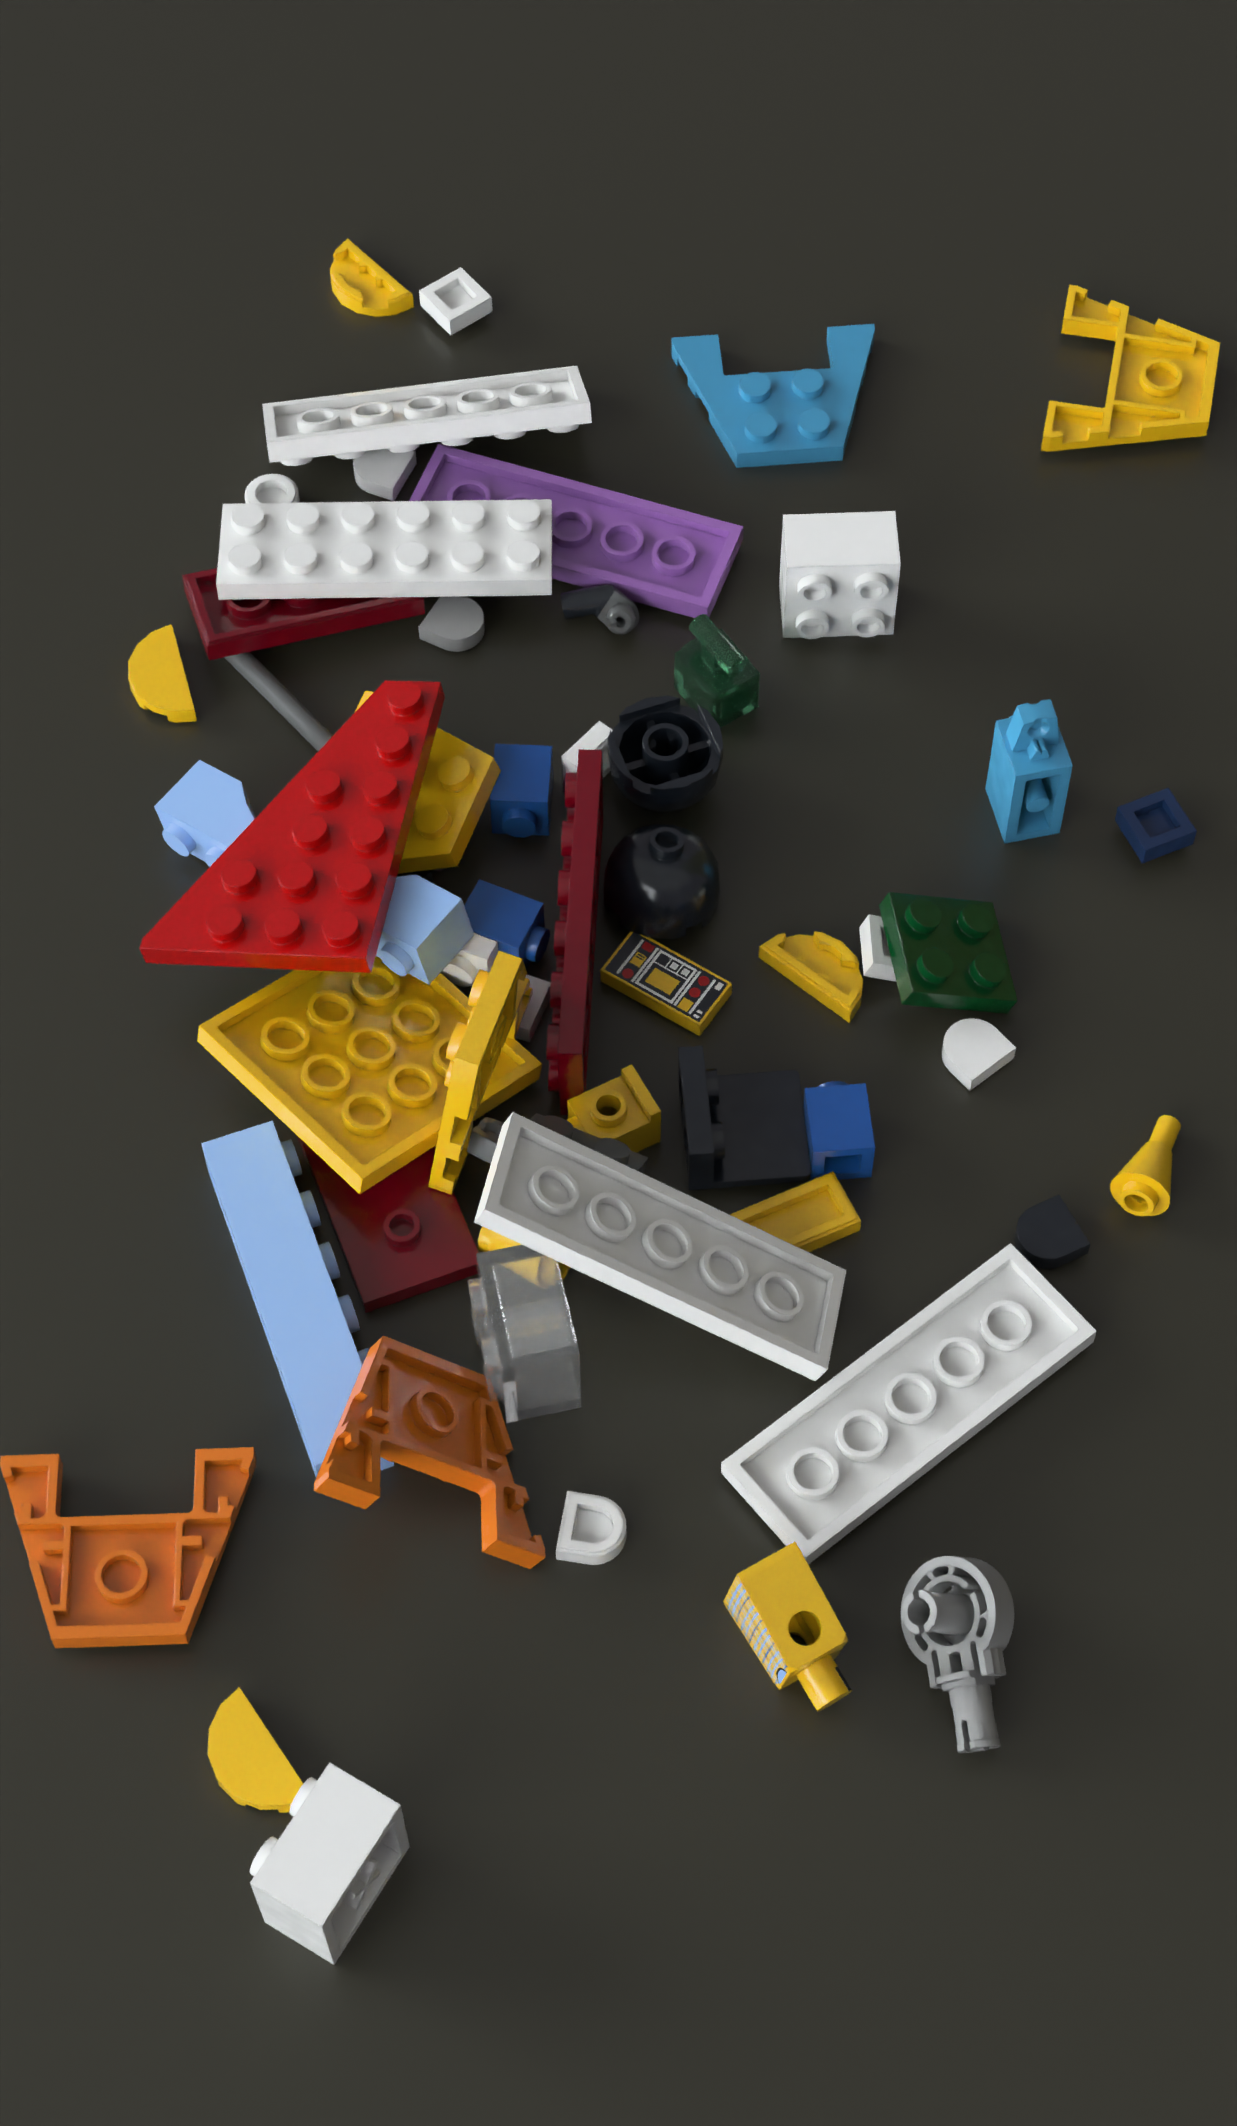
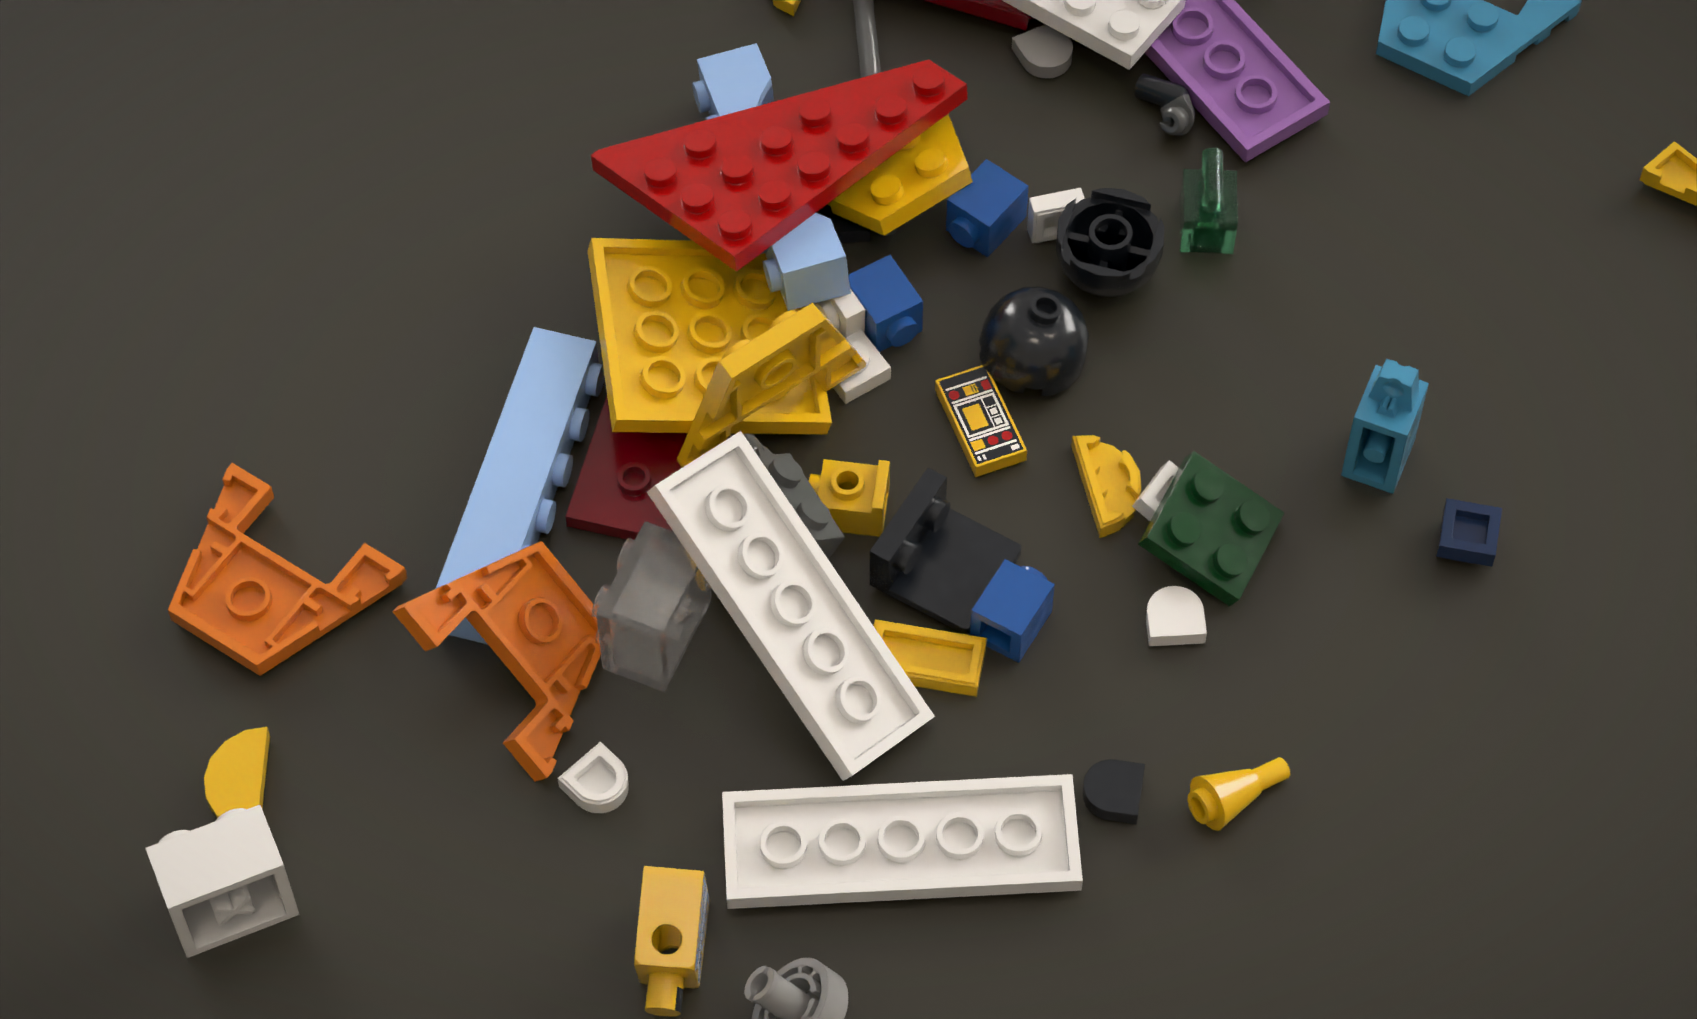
camera: 35 degrees right, 0 degrees up
dark red plate [546,749,604,1115] -> none
white brick [779,511,901,639] -> none

